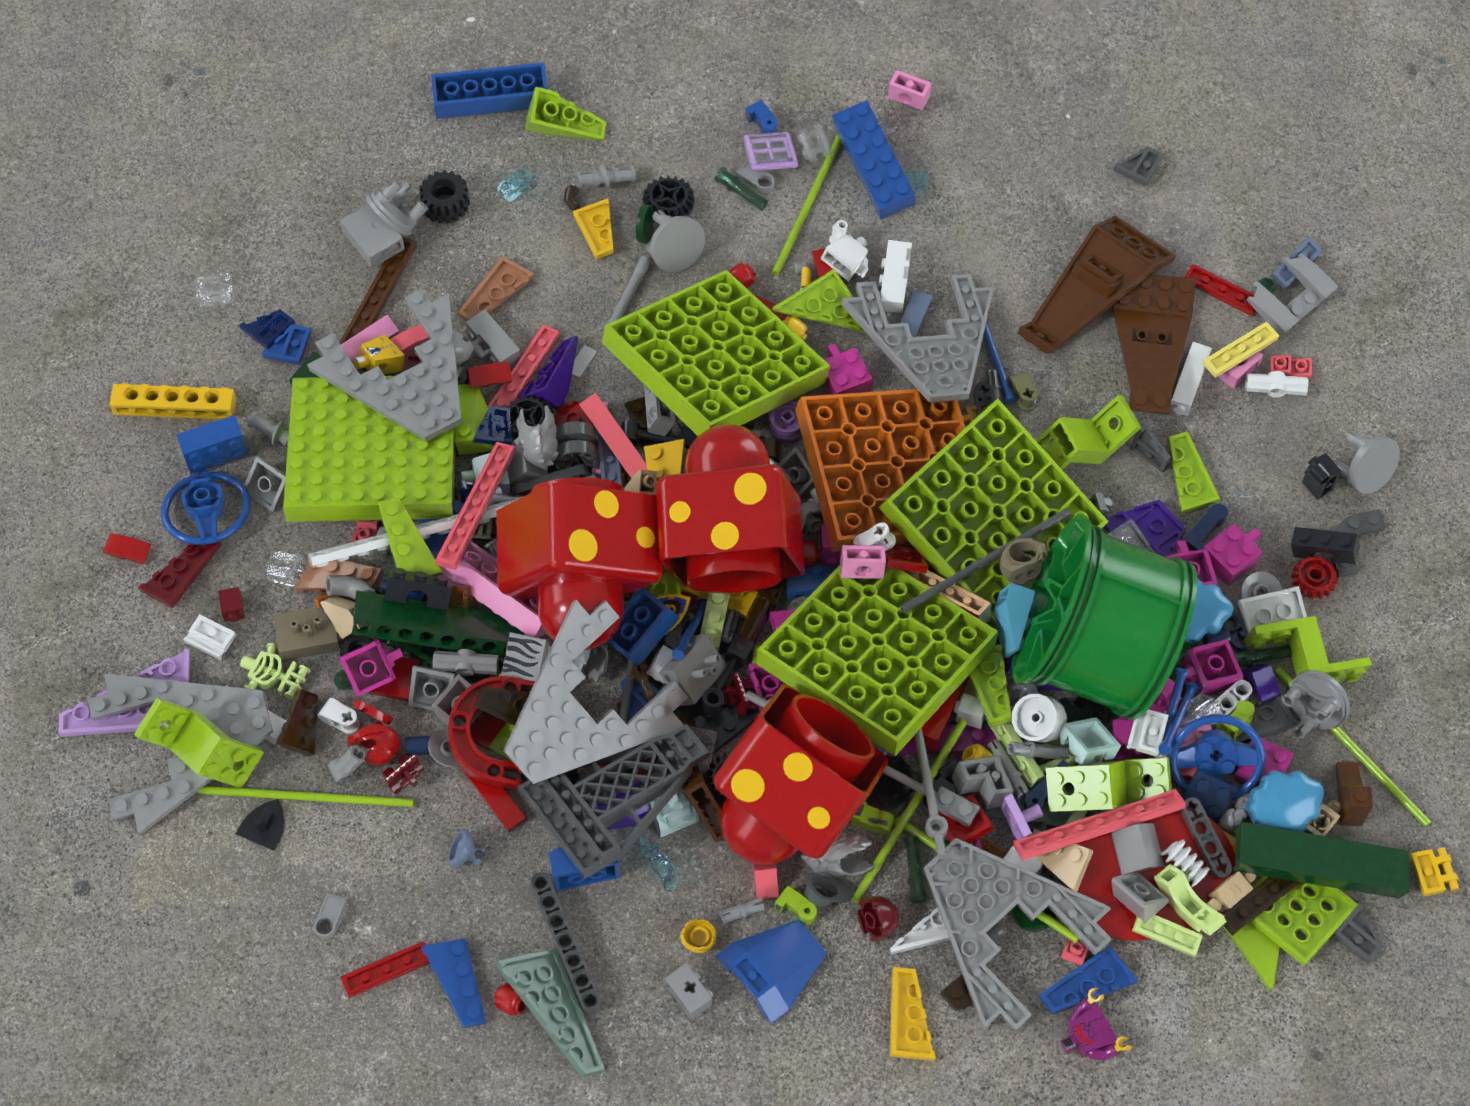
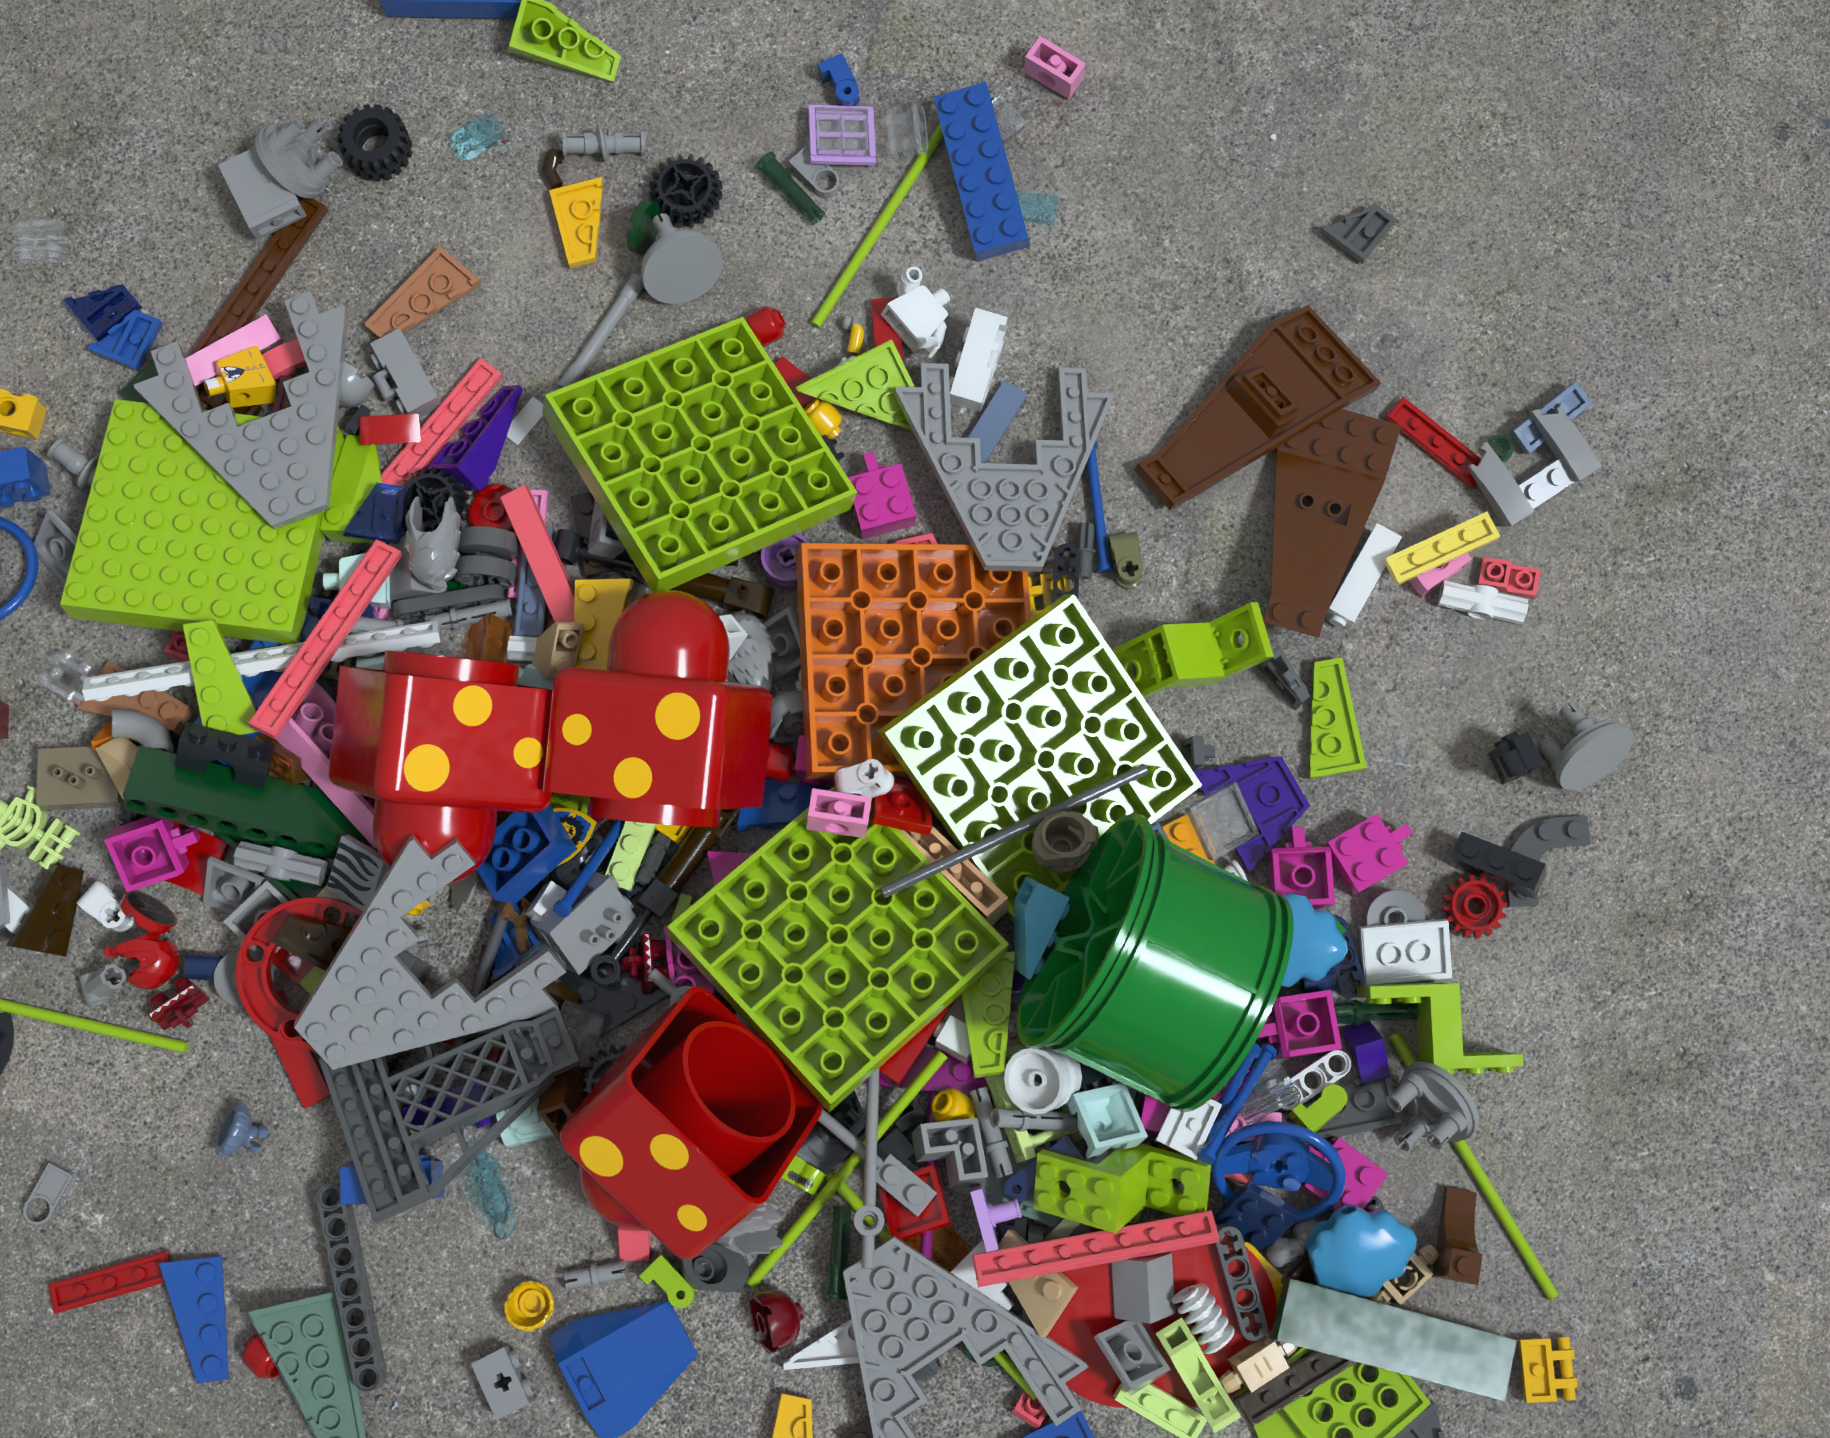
camera: 10 degrees right, 15 degrees up
dark blue leg [1184,504,1228,551] -> none

